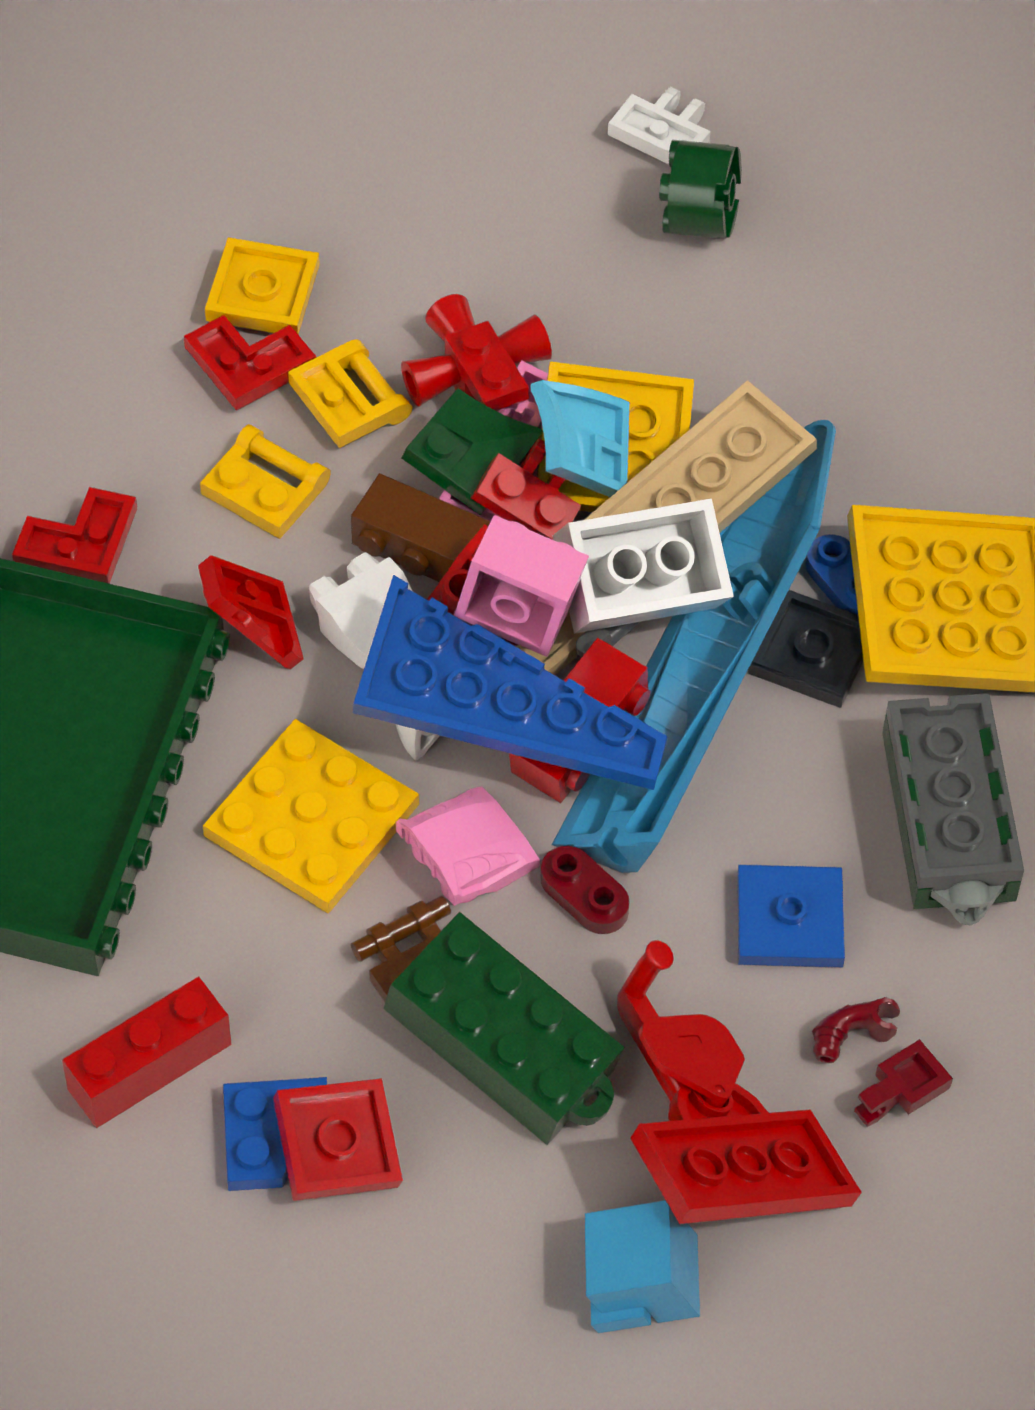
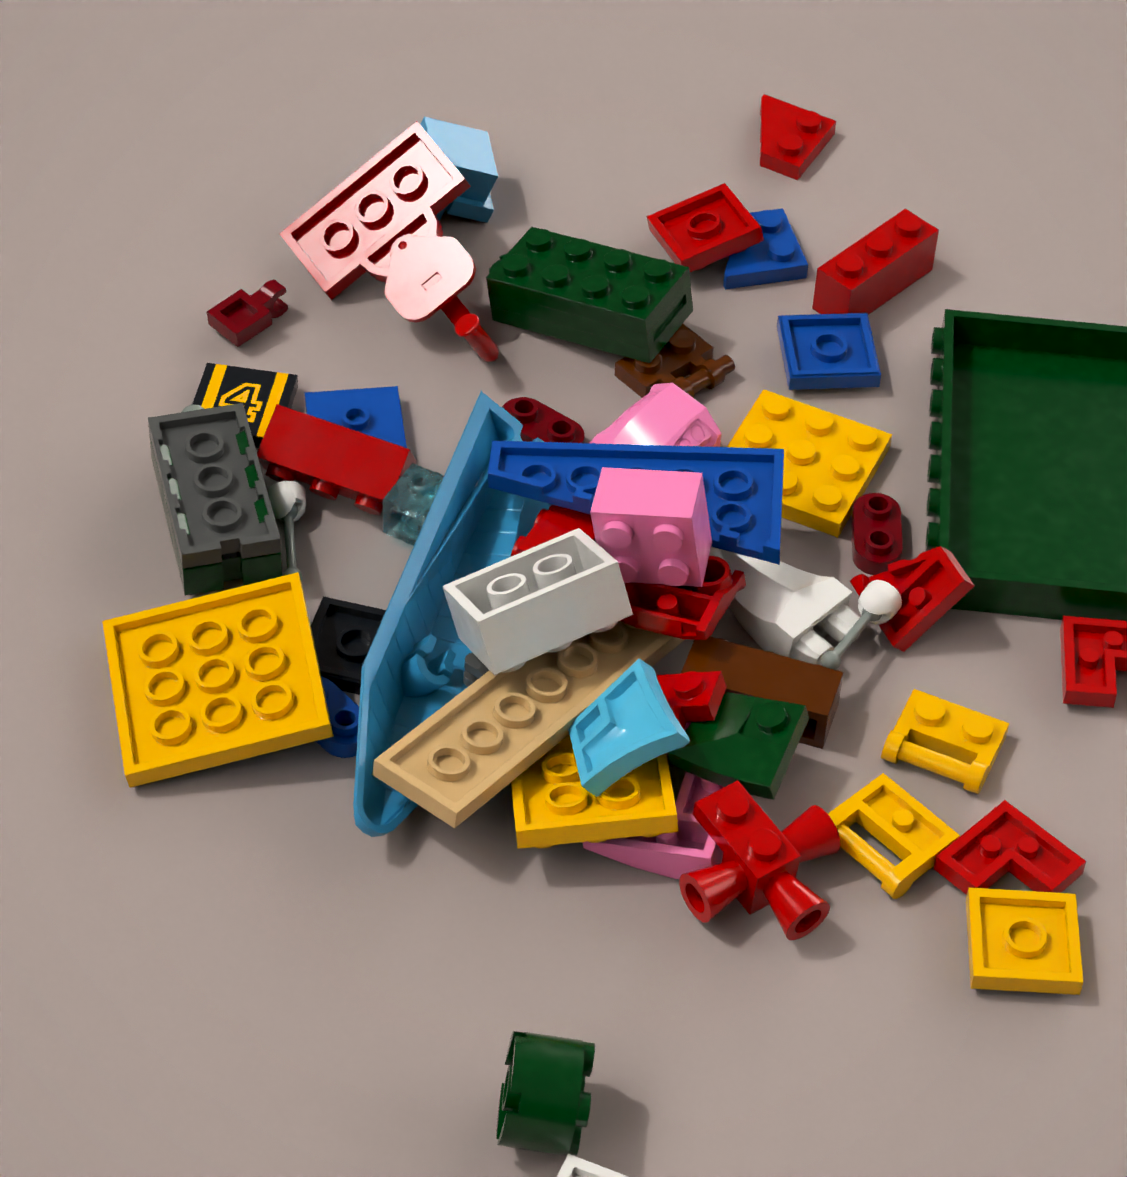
camera: 170 degrees right, 10 degrees down
dark red piece [812,997,900,1063] -> none
none -> black tile [193,363,298,448]
none -> red brick [257,404,417,516]
none -> white hinge [267,481,307,581]
none -> clear light blue brick [383,463,444,546]
none -> red wing [760,94,836,180]
none -> blue plate [777,313,881,390]
none -> hinge [821,580,902,670]
none -> dark red plate [851,493,903,575]

